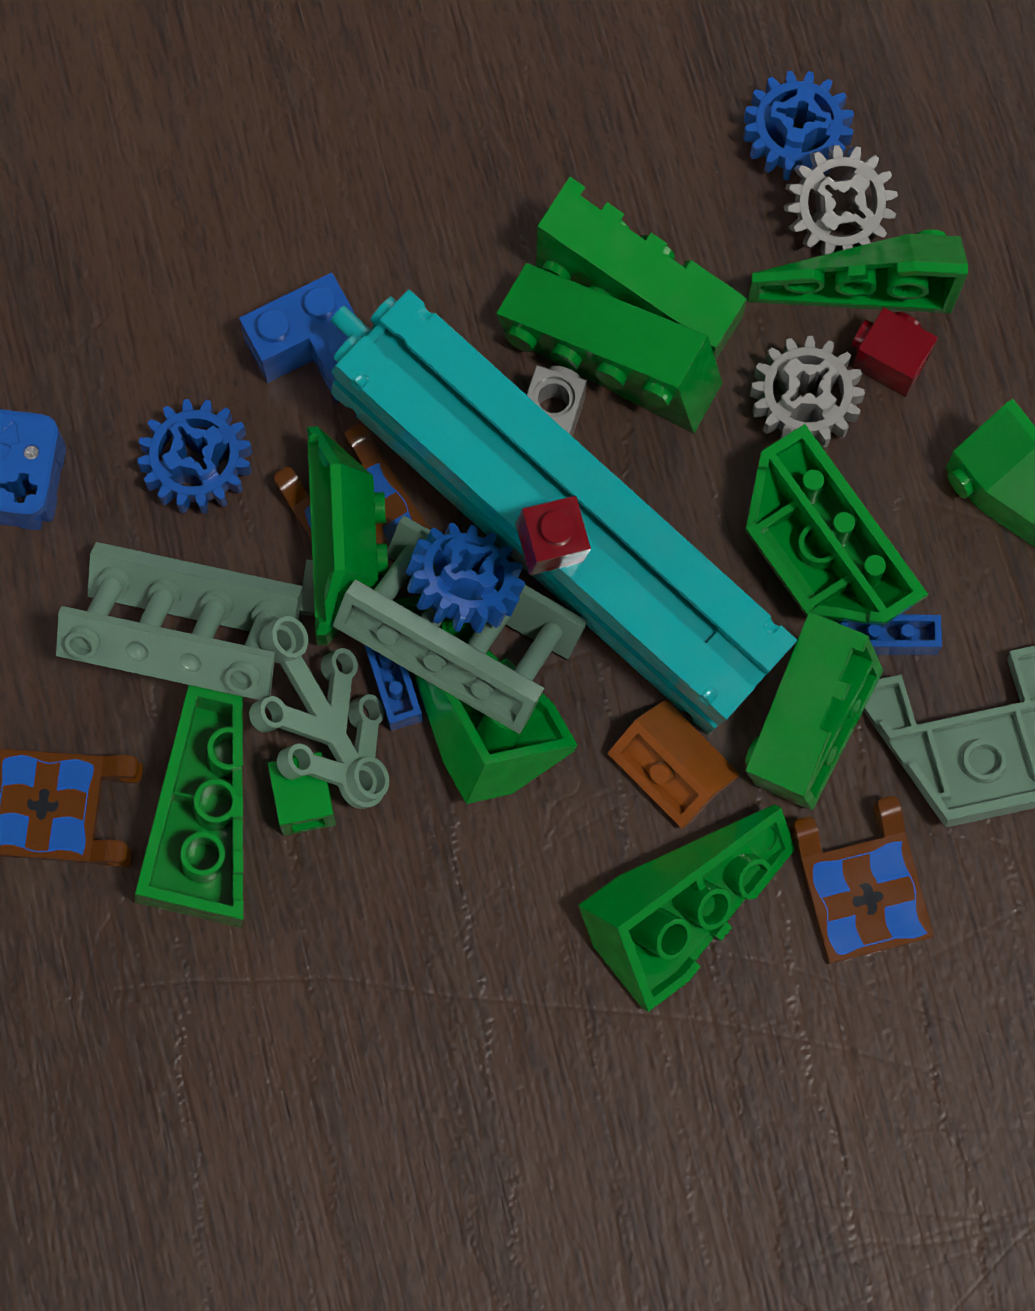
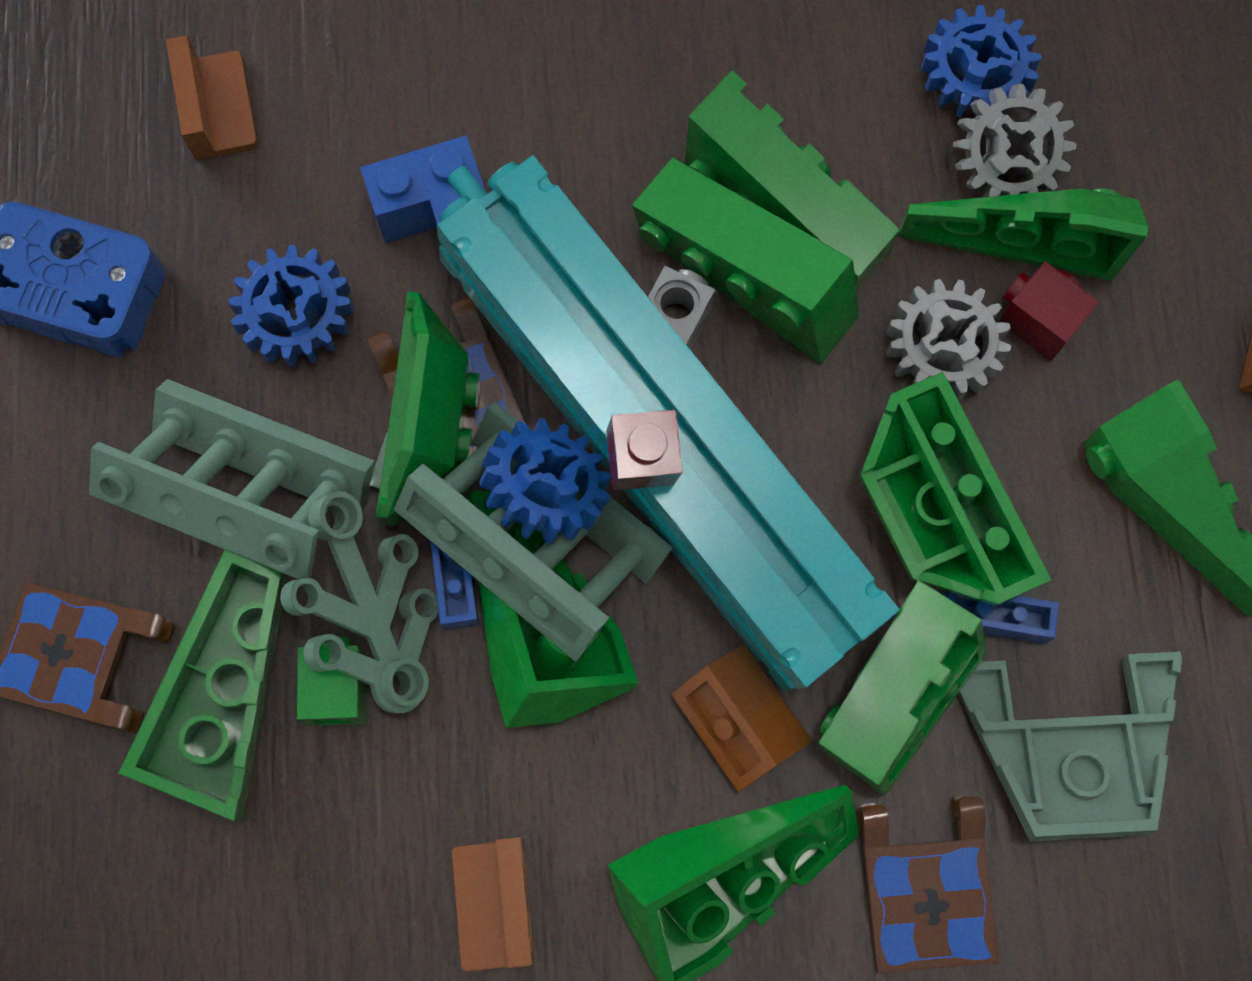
camera: 10 degrees right, 0 degrees up
none -> dark orange panel [166,35,258,160]
none -> dark orange panel [452,837,535,971]

